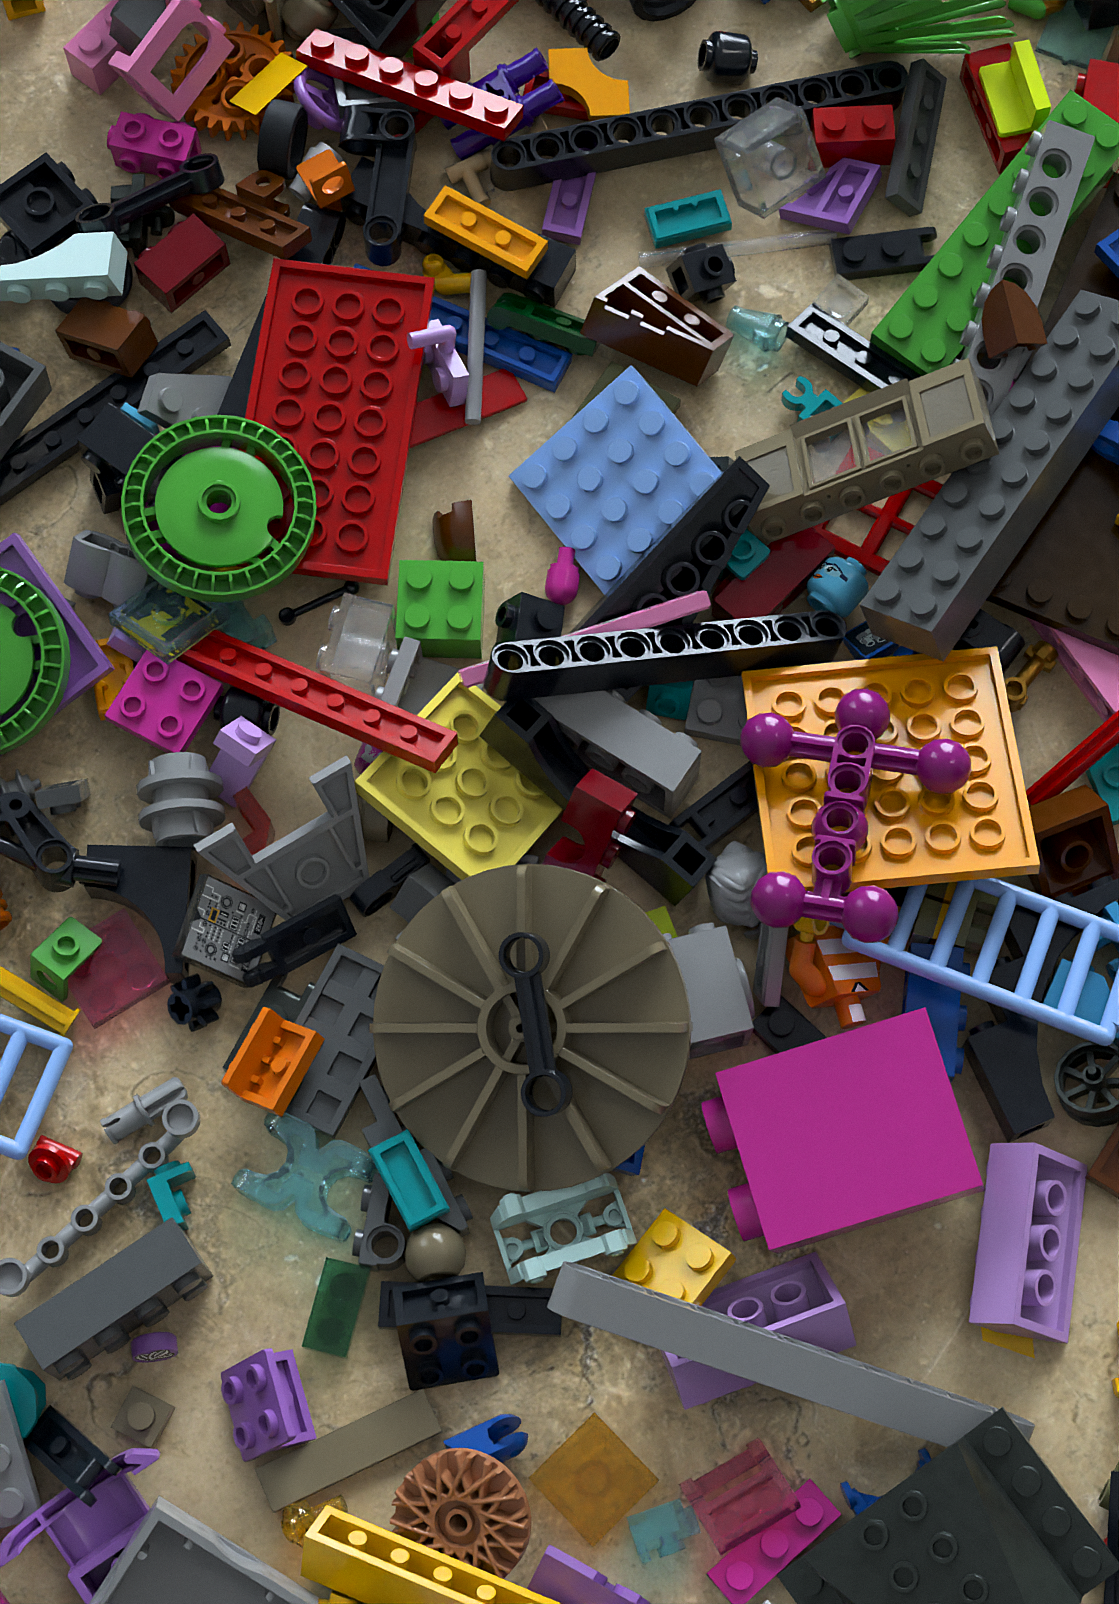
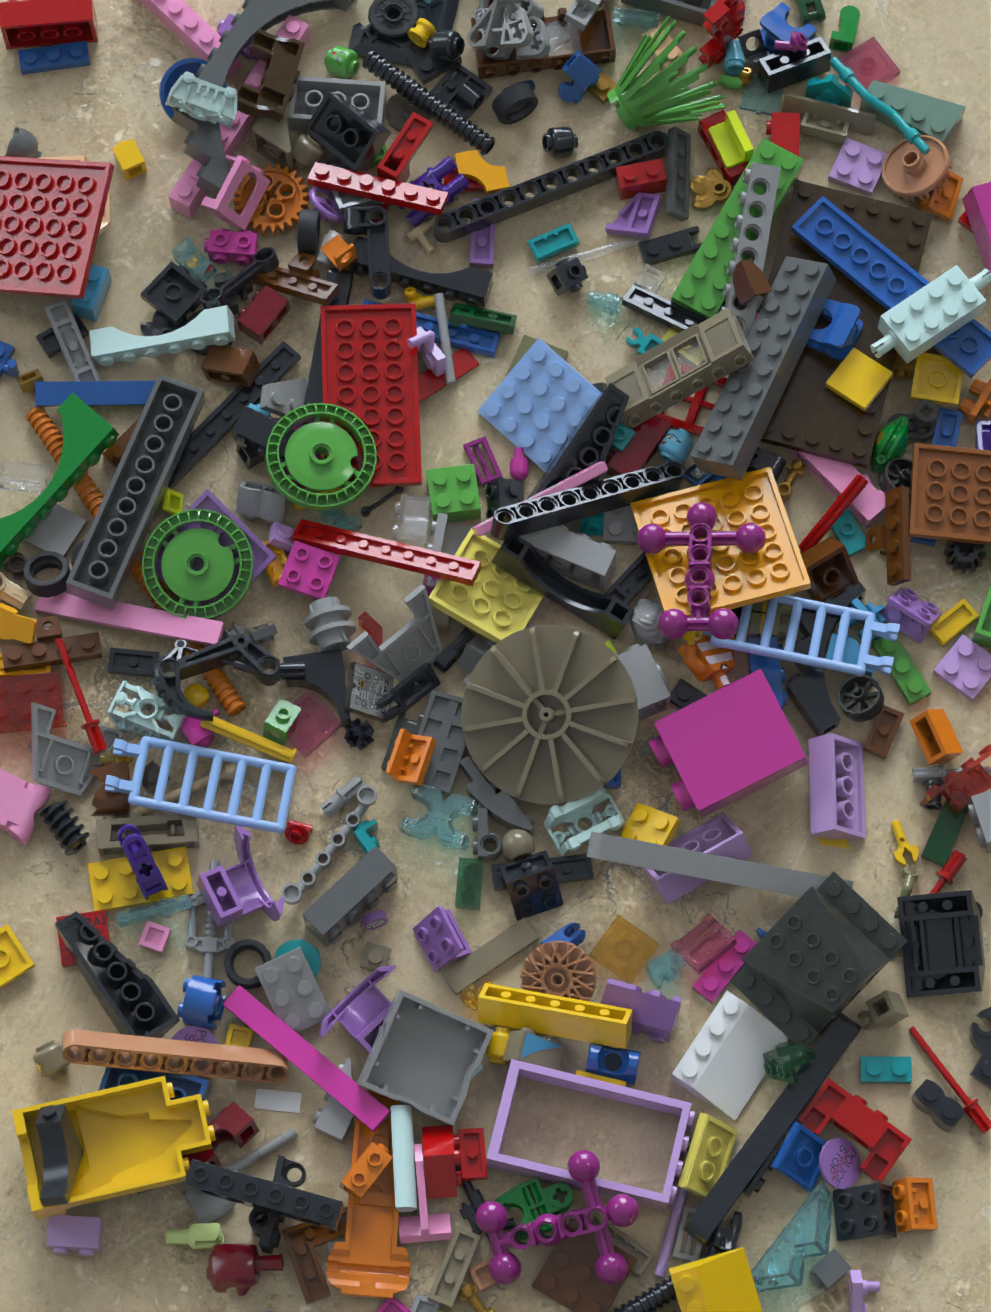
camera: 10 degrees left, 0 degrees up
black hinge [23,1405,122,1507] -> none
clear light blue tile [108,580,230,664] -> none
lavender bracket [209,716,276,807] -> none
black head [214,686,280,736] -> none
yellow sticker [229,52,308,115] -> none
teal tile [368,1129,450,1232] -> none
light orange plate [423,185,548,279] -> none
reddish brown brick [432,500,476,561] -> none
black piece [499,932,572,1117] -> none
dark red arch [542,768,638,883] -> none
reddish brown wedge [580,266,735,387] -> none
clear brick [714,97,826,219] -> none
light grey tile [753,923,789,1007] -> none
none -> clear light blue leg [172,237,217,283]
none -> magenta tile [463,436,503,489]
none -> pearl gold plate [689,168,732,209]

